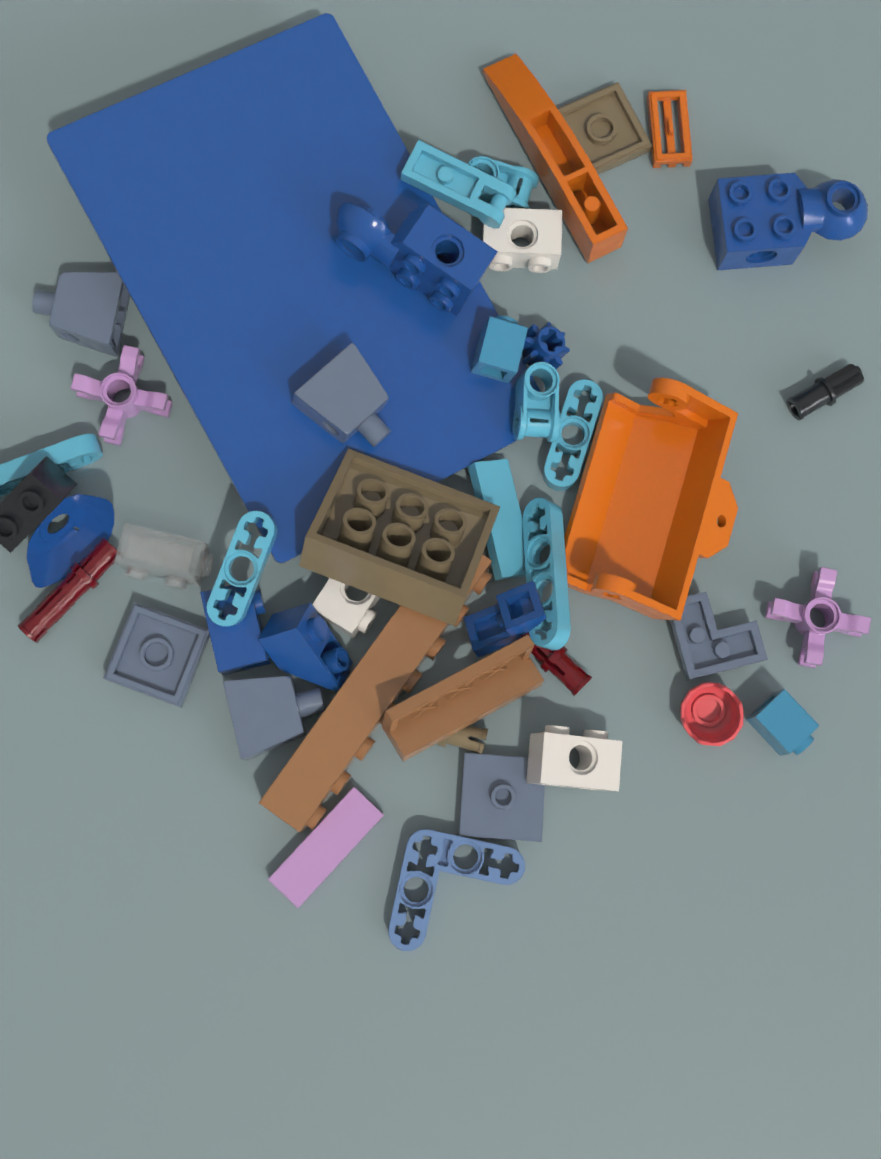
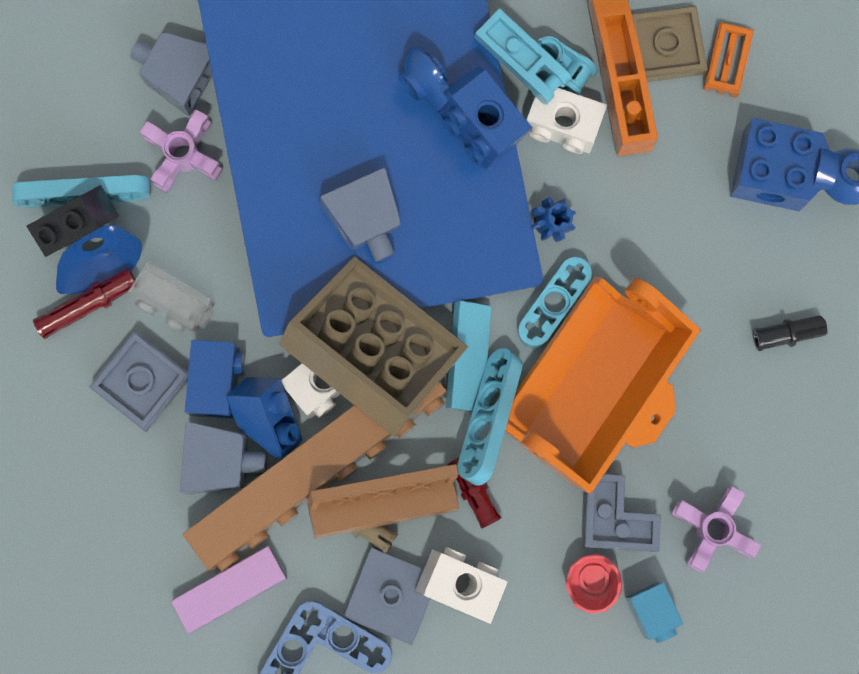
camera: 25 degrees right, 0 degrees up
medium azure beam [207,511,278,626] -> none
blue slope [464,580,547,658] -> none
dark azure brick [471,316,528,383] -> none
medium azure piece [513,362,560,442] -> none

